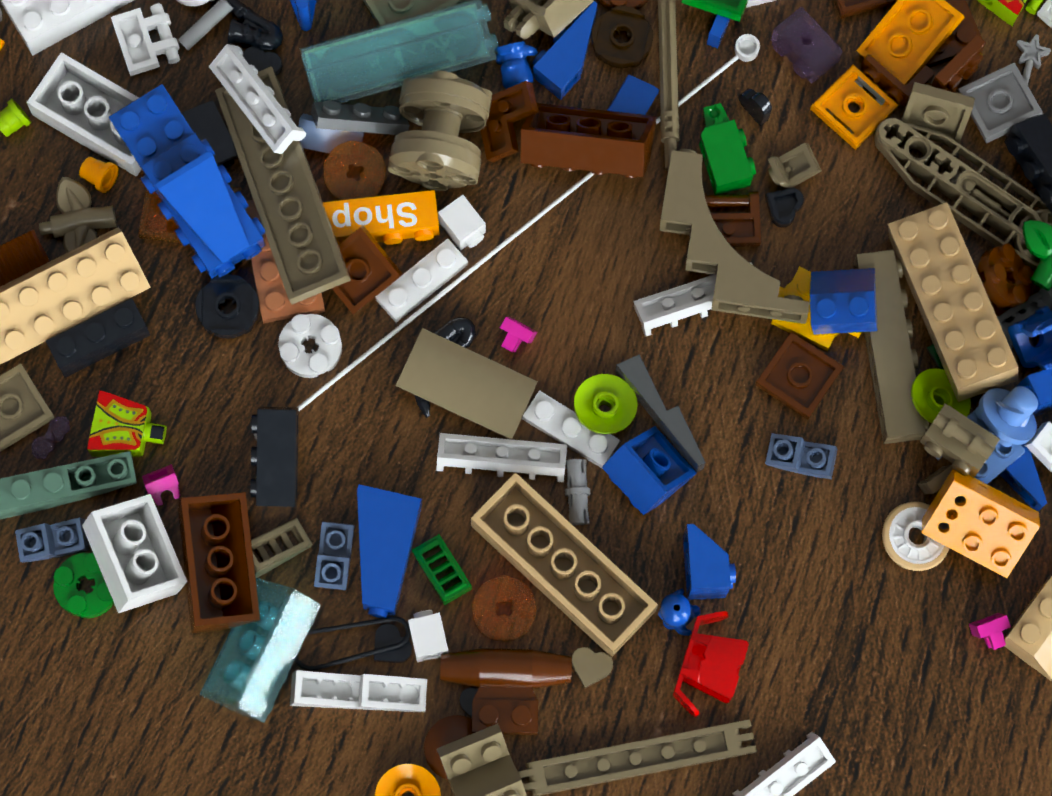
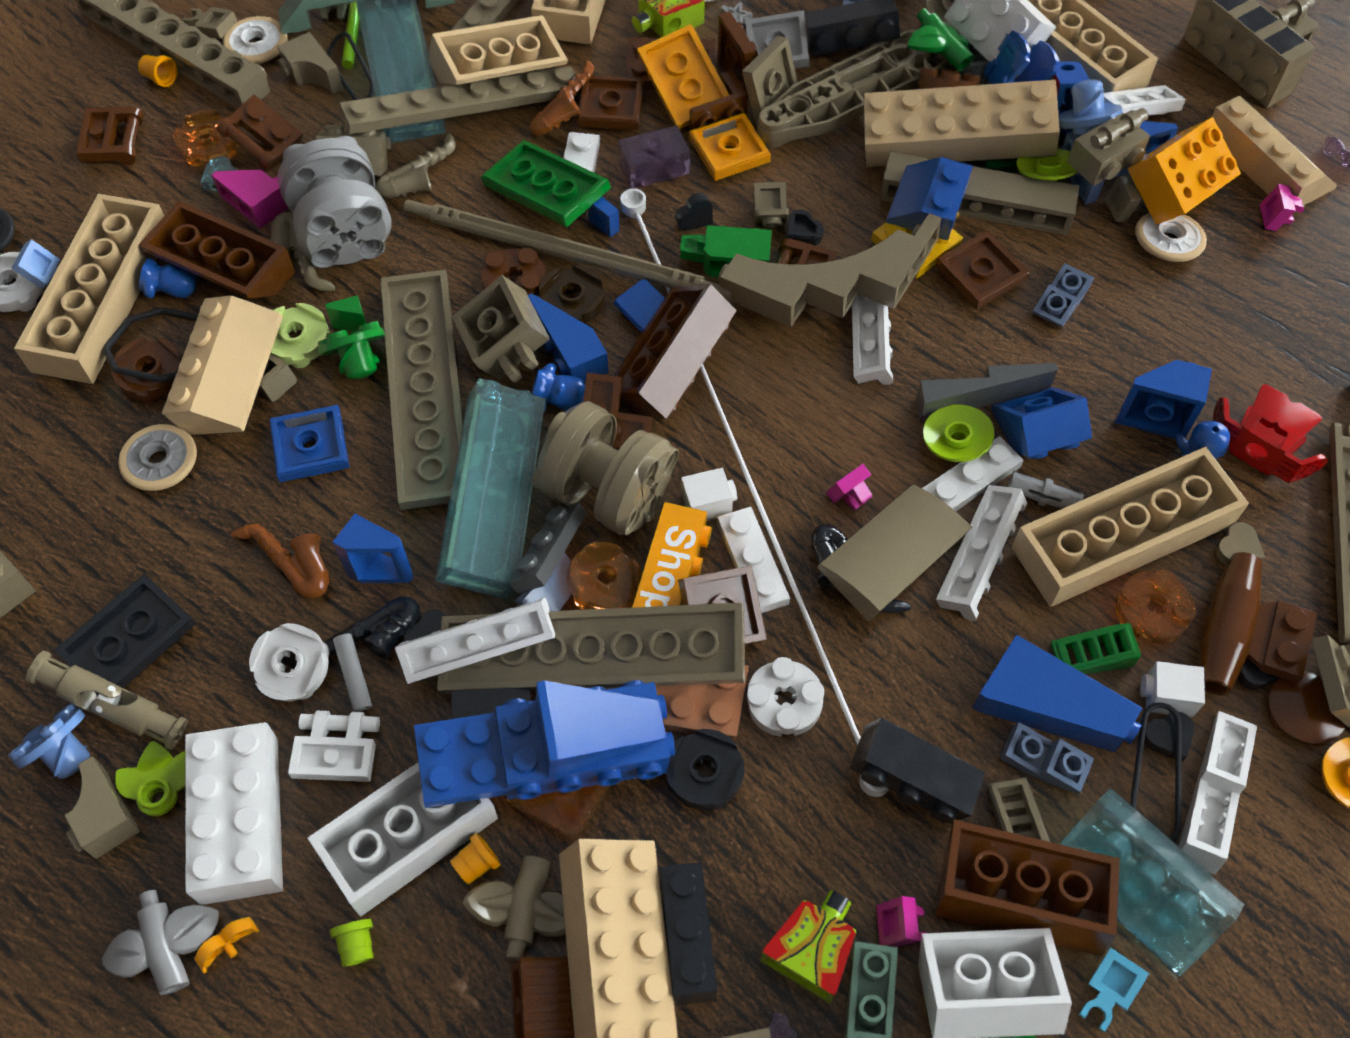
camera: 65 degrees left, 15 degrees down
none -> medium azure plate [1078,948,1149,1032]

